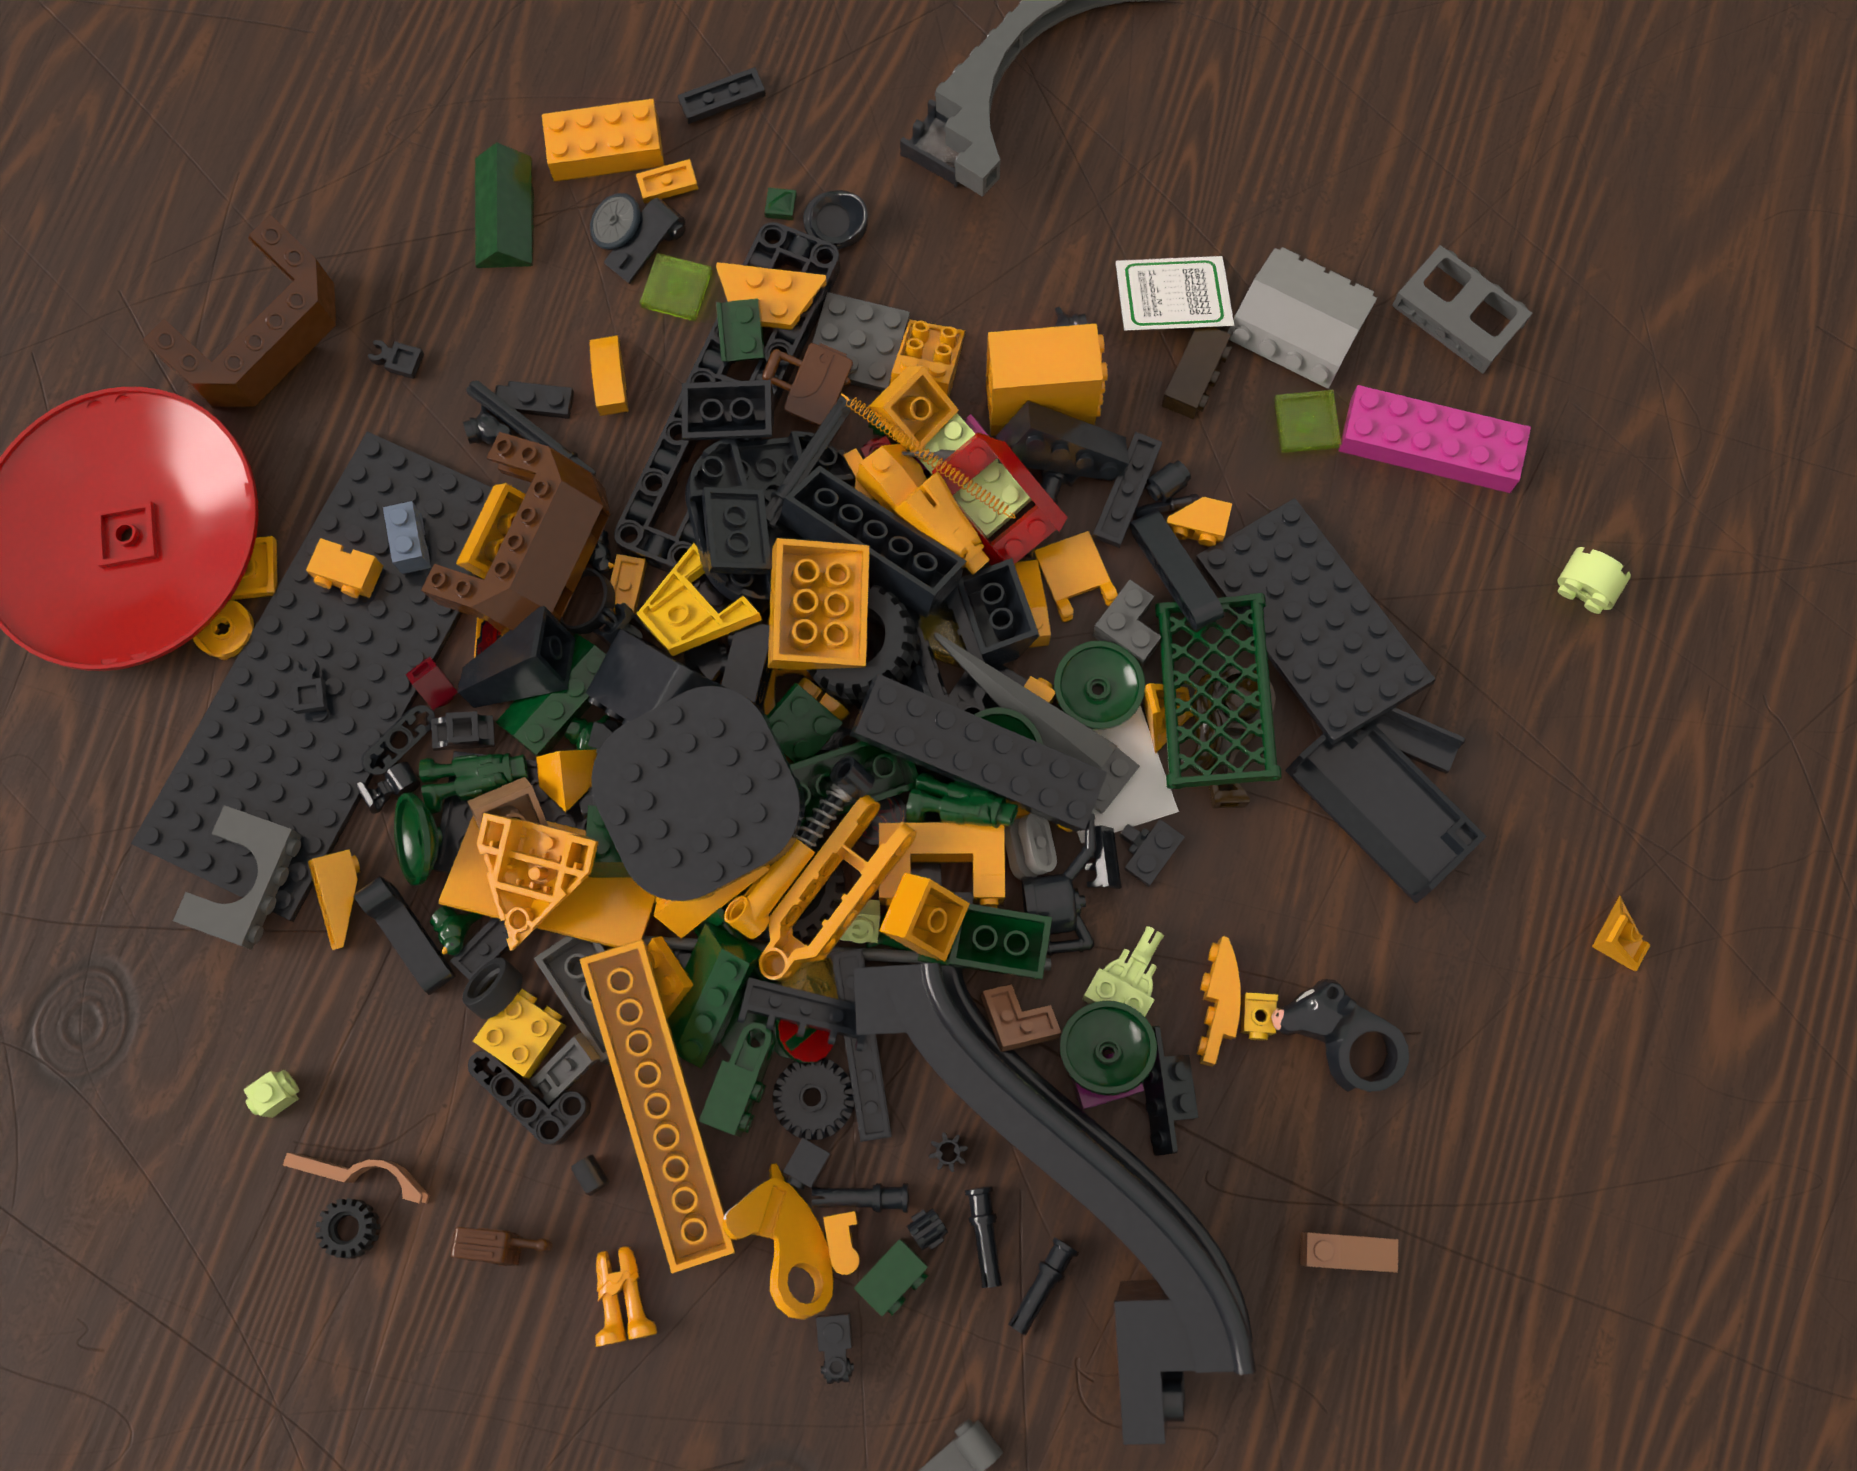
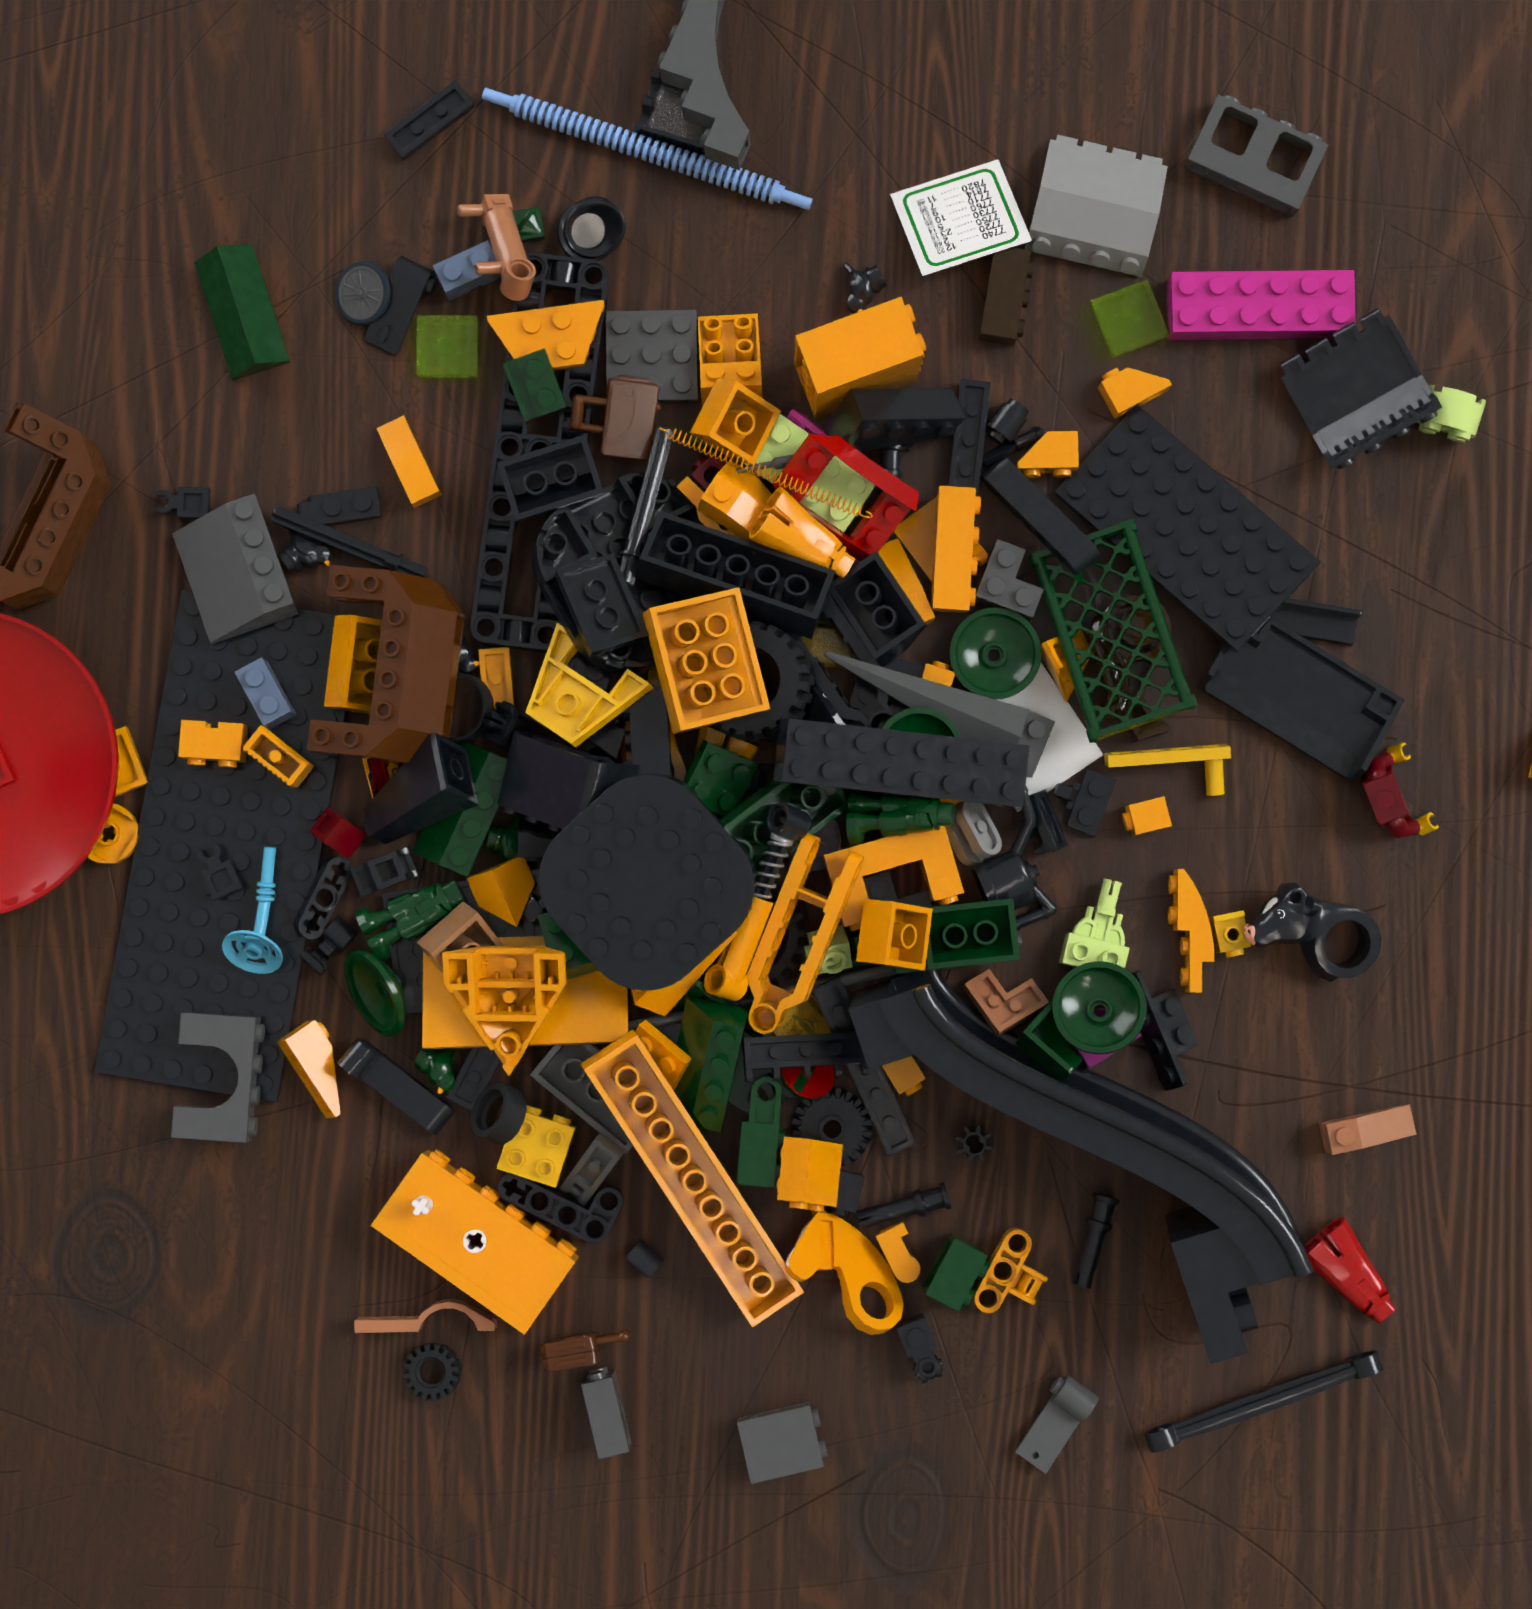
camera: 20 degrees left, 10 degrees up
yellowish green brick [244,1070,299,1118] -> none
light orange brick [542,99,664,182] -> none
light orange piece [595,1246,657,1347] -> none
light orange plate [636,159,698,204] -> none
black gear [907,1208,949,1251] -> none
black pin [965,1186,1002,1288] -> none
none -> dark grey slope [172,493,298,645]
none -> medium azure dish [222,847,283,974]
none -> light orange brick [243,725,314,788]
none -> light orange piece [371,1149,579,1335]
none -> sand blue brick [433,240,501,301]
none -> nougat piece [457,194,536,301]
none -> light blue hose [482,87,813,210]
none -> dark grey brick [581,1366,632,1459]
none -> dark grey brick [737,1401,828,1484]
none -> light orange brick [777,1137,843,1212]
none -> light orange brick [881,1056,926,1096]
none -> light orange brick [930,486,981,613]
none -> light orange piece [973,1227,1048,1313]
none -> dark green panel [1015,999,1084,1083]
none -> light orange slope [1098,367,1172,419]
none -> yellow piece [1104,744,1231,796]
none -> light orange brick [1122,796,1172,837]
none -> black hinge [1280,308,1443,469]
none -> red piece [1303,1217,1396,1324]
none -> dark red torso [1362,743,1439,838]

